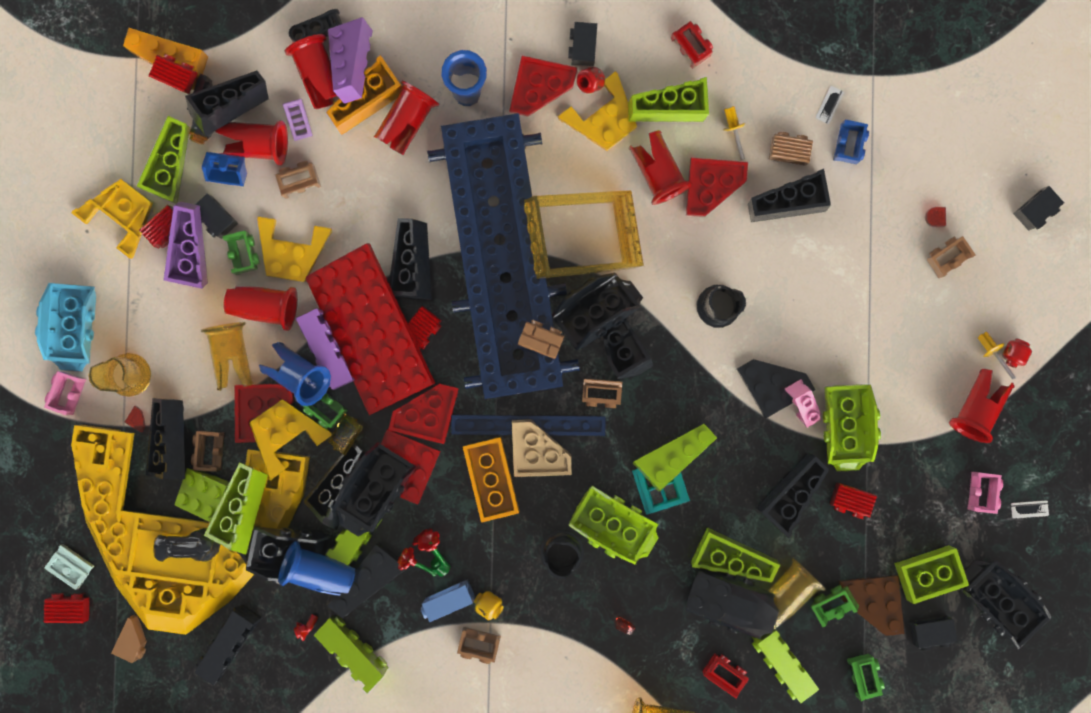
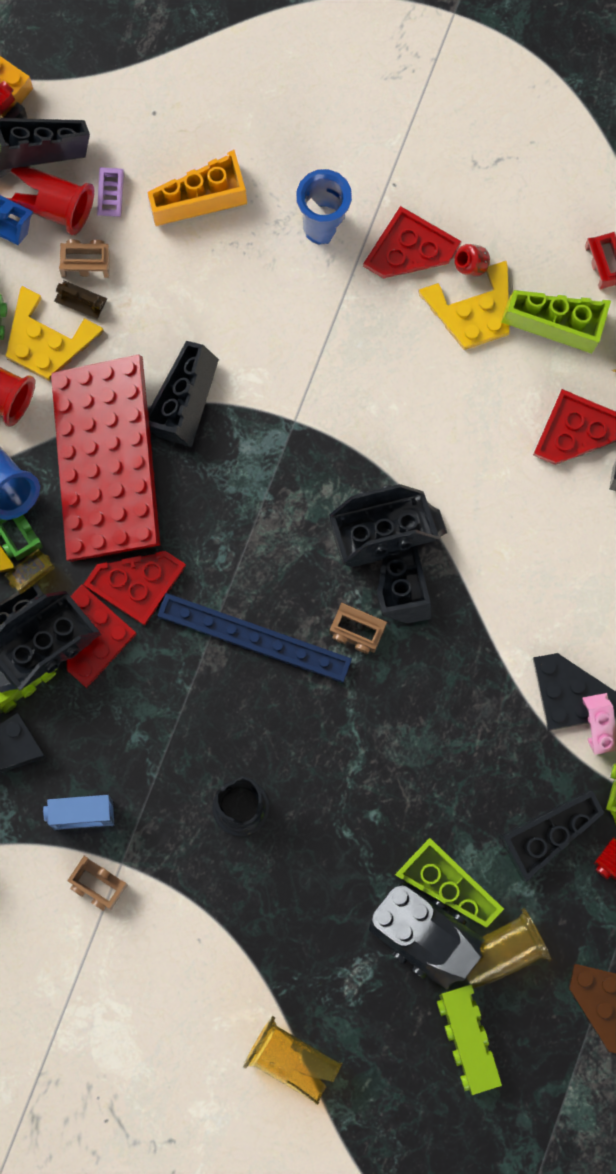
camera: 20 degrees right, 10 degrees down
red piece [284,34,337,109] -> none
black piece [289,9,342,43] -> none
medium lavender wedge [296,308,355,390] -> none
medium lavender wedge [328,17,373,104] -> none
red piece [373,80,440,155] -> none
red plant [398,528,451,577] -> none
red brick [408,306,442,350] -> none
dark blue piece [427,113,580,399] -> none
light orange brick [463,437,519,523] -> none
yellow head [474,591,504,620] -> none
tan plate [512,419,572,477] -> none
medium nougat brick [518,320,564,359] -> none
clear yellow window [524,190,644,279] -> none
black brick [568,22,598,66] -> none
lime slope [569,486,659,564] -> none
clear red tile [615,617,635,635] -> none
red piece [629,130,692,205] -> none
teal piece [632,469,690,515] -> none
lime wedge [633,424,717,492] -> none
black piece [697,285,746,328] -> none
red window [702,653,749,699] -> none
bright green window [811,586,859,627] -> none
bright green window [847,654,885,701] -> none
none -> dark brown hinge [54,280,107,320]

